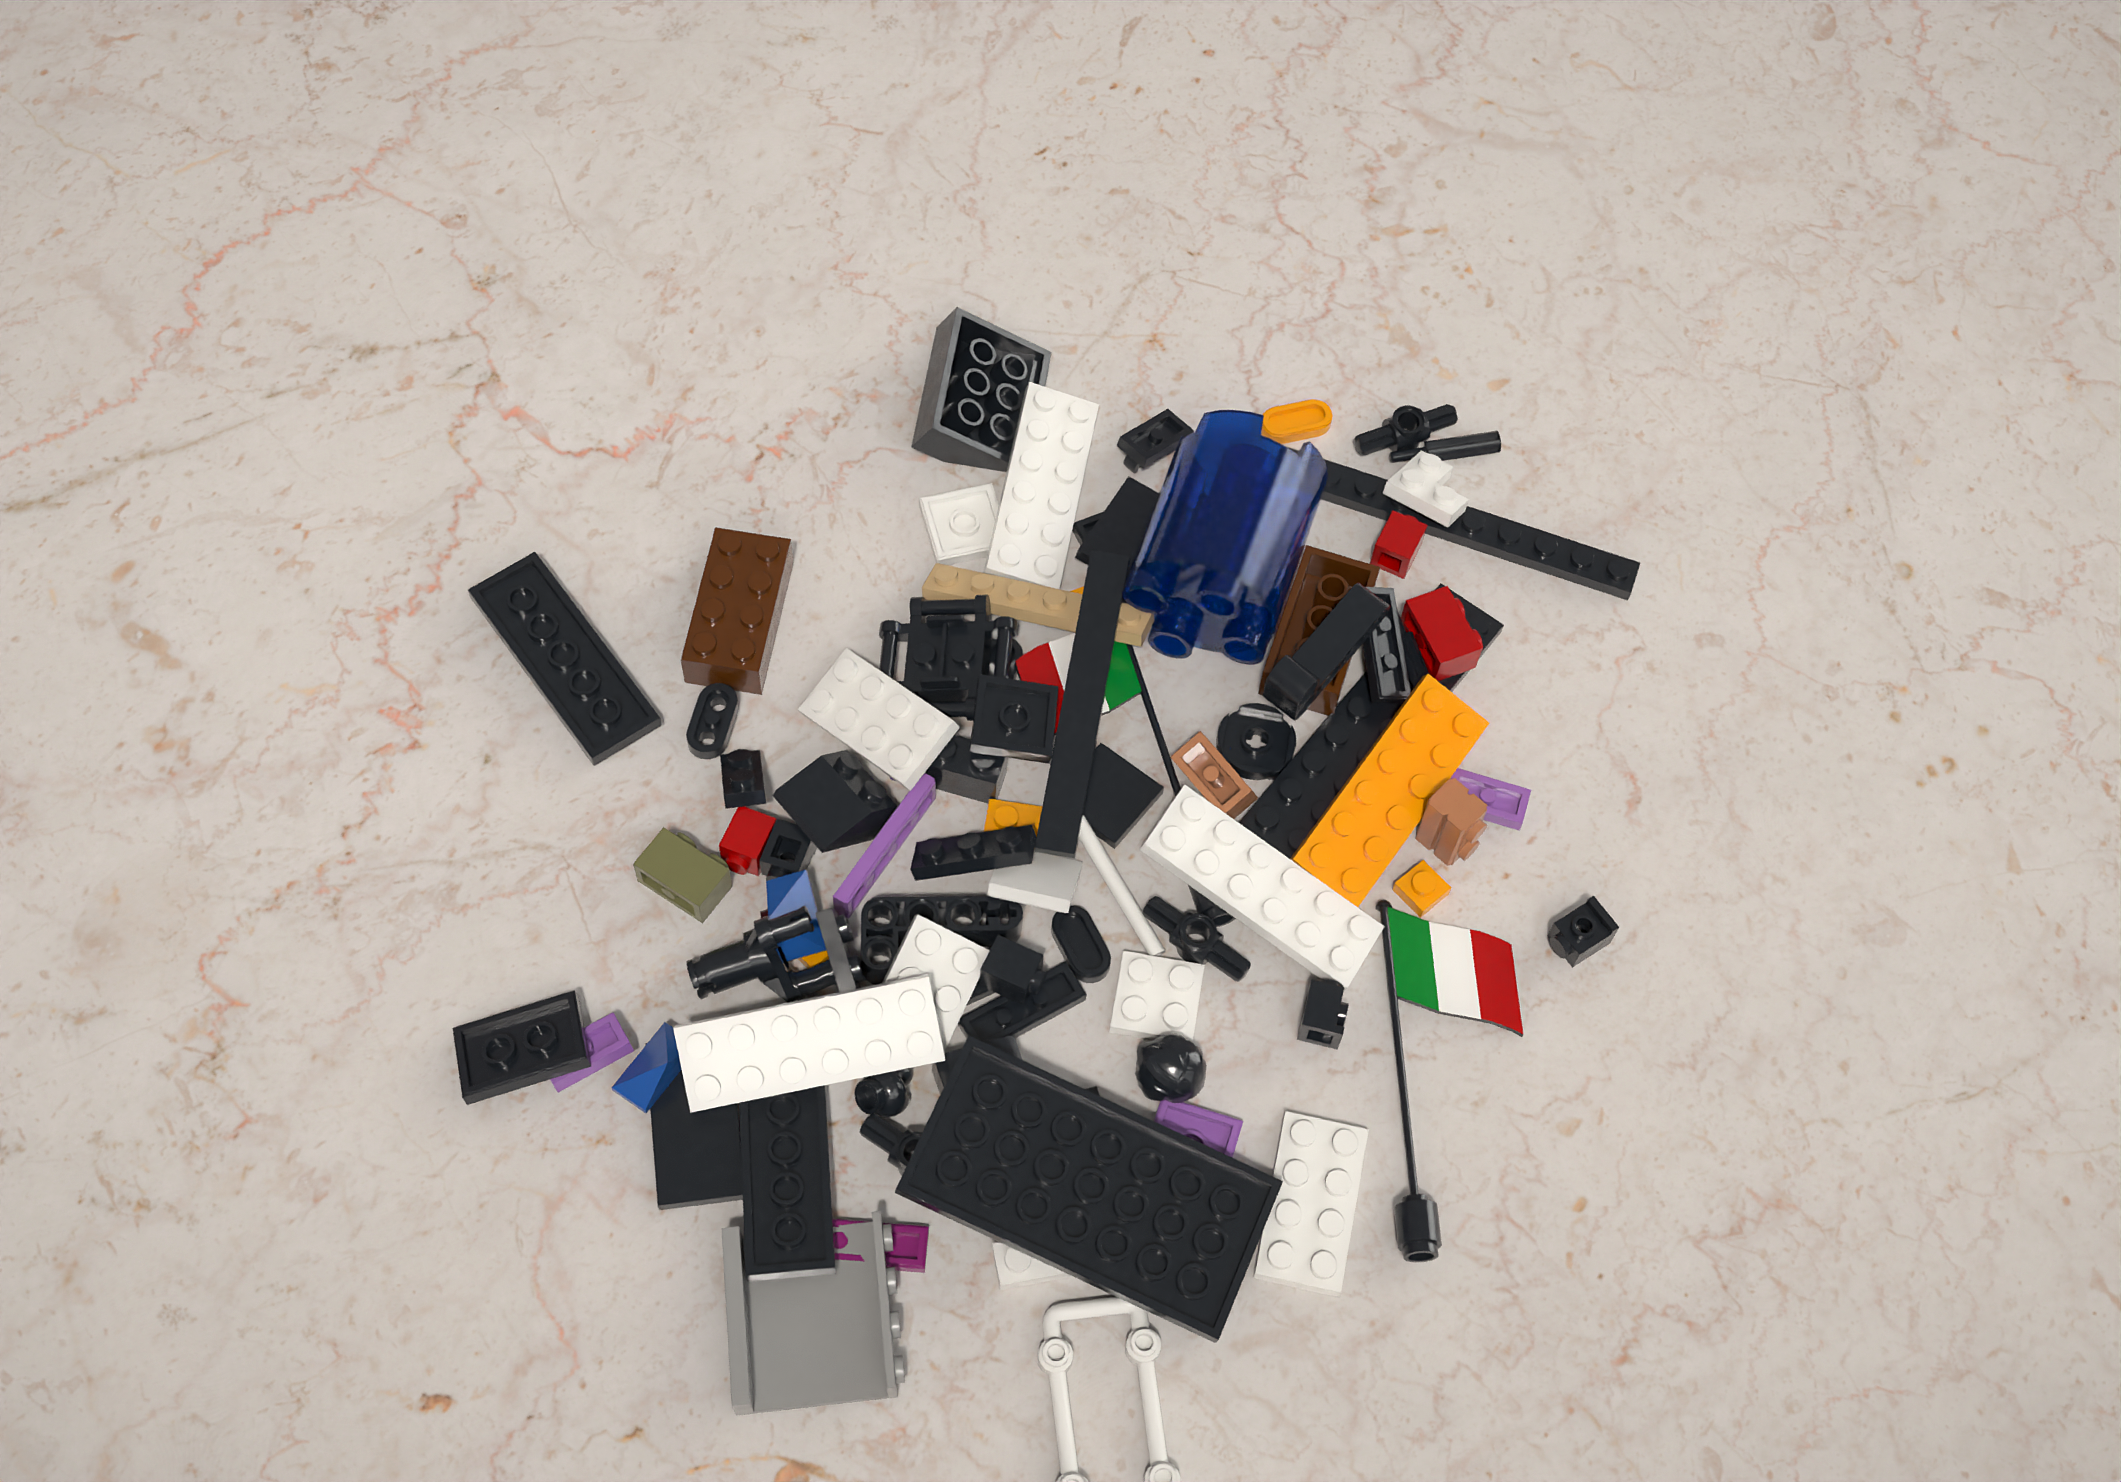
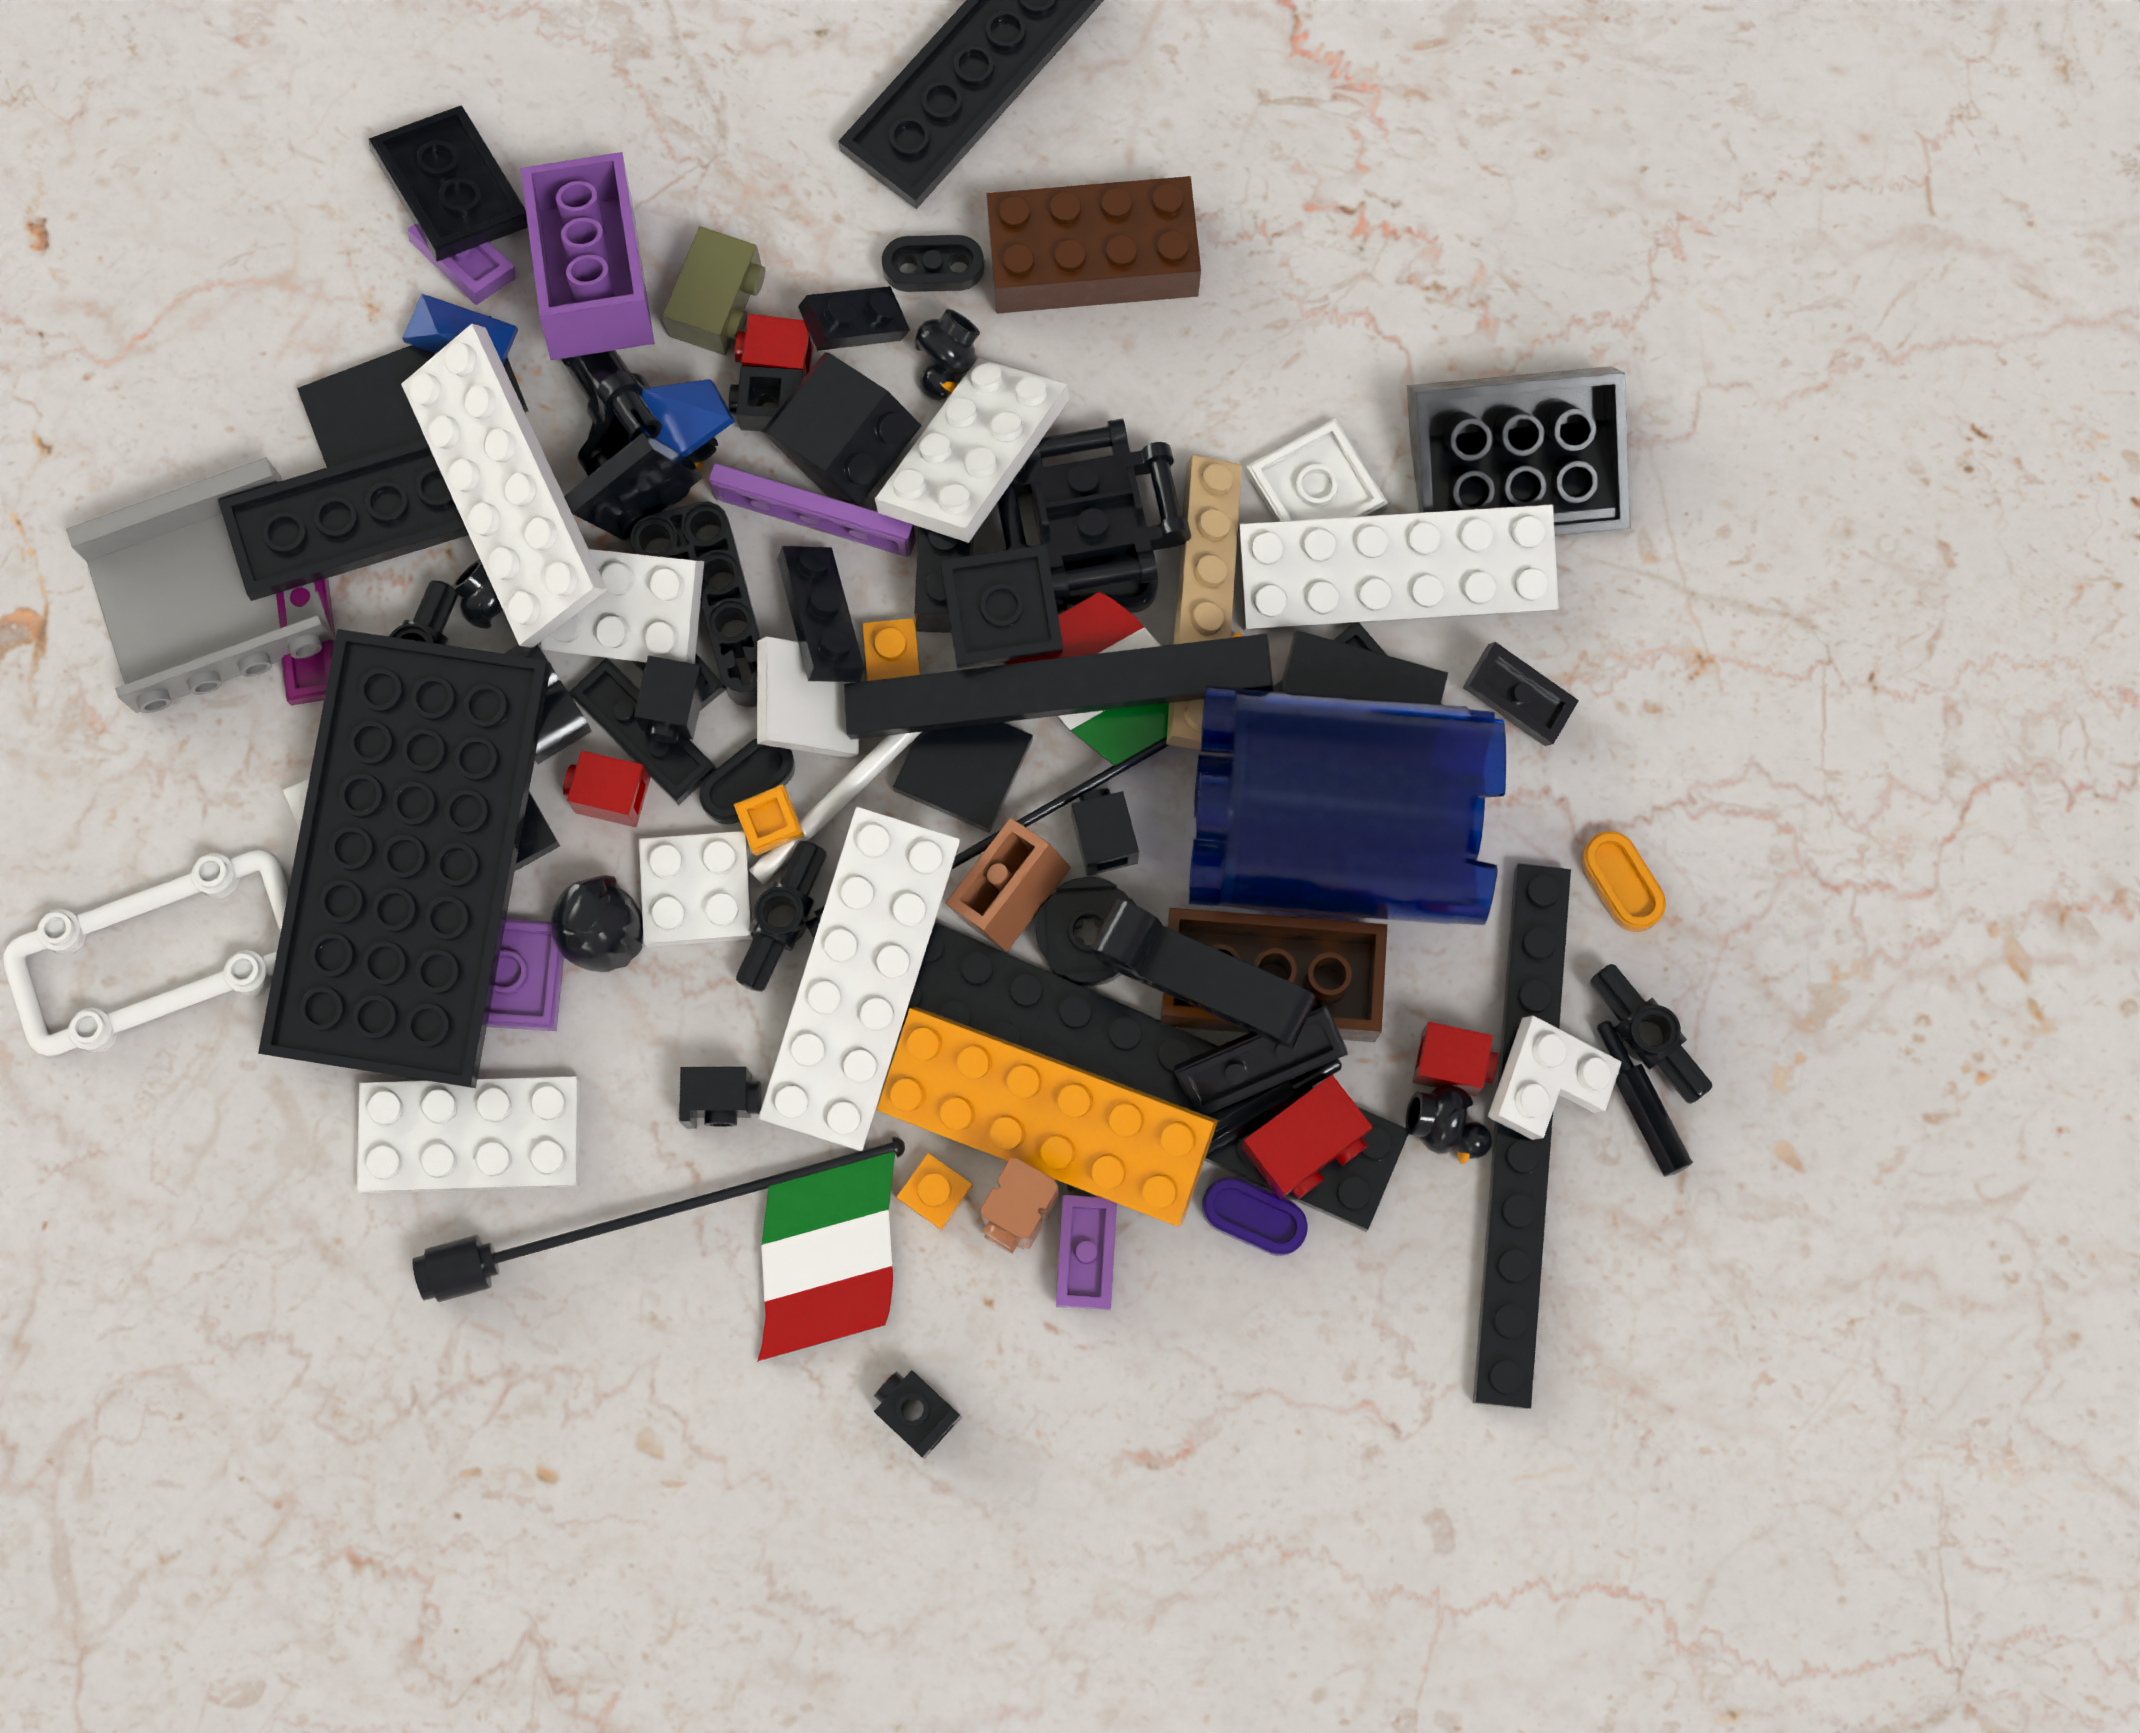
camera: 80 degrees right, 15 degrees up
none -> medium lavender brick [520,152,655,360]
none -> red brick [563,750,650,828]
none -> light orange tile [734,784,805,856]
none -> black animal [914,309,980,400]
none -> black brick [1071,788,1139,876]
none -> dark purple tile [1202,1177,1308,1256]
none -> black animal [1405,1085,1492,1164]

